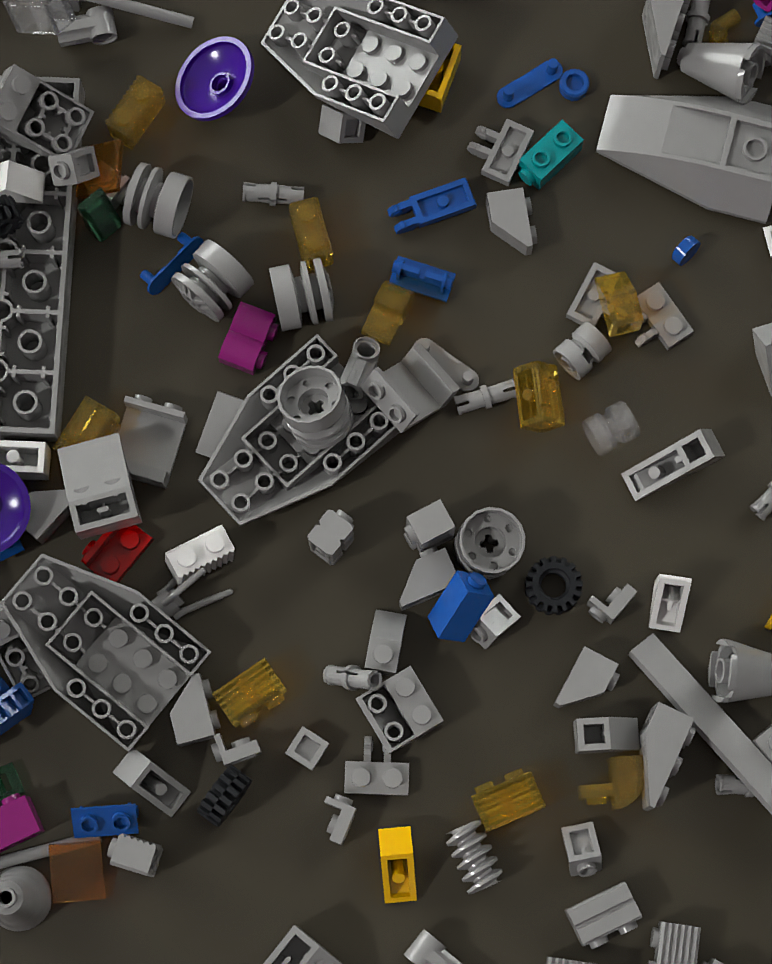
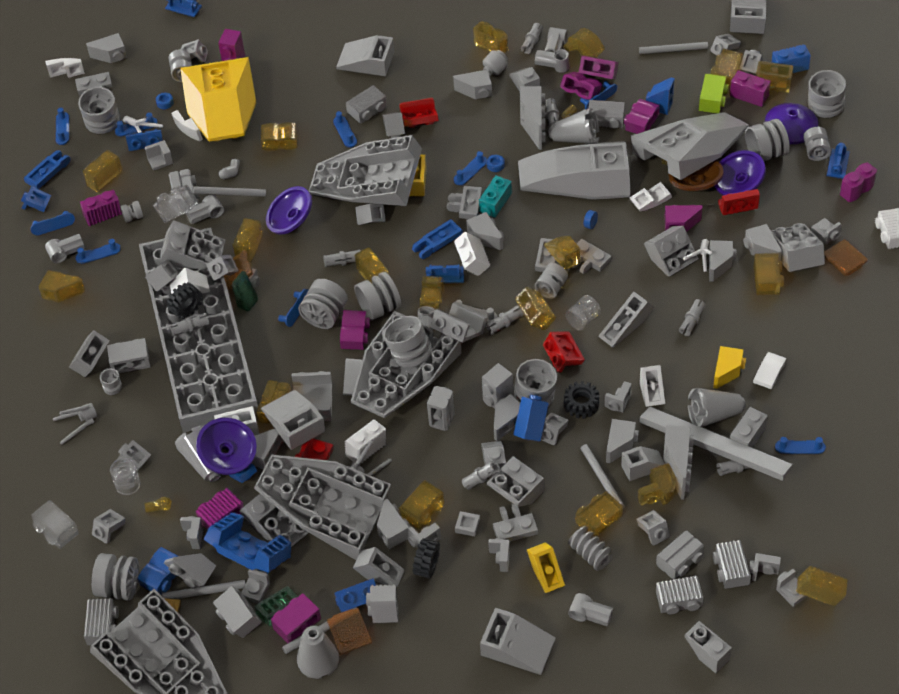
camera: 15 degrees left, 25 degrees down
light grey wheel [123,162,194,239] -> none
none -> white brick [454,232,490,276]
none -> red bracket [543,331,585,372]
none -> light grey bar [580,444,625,510]

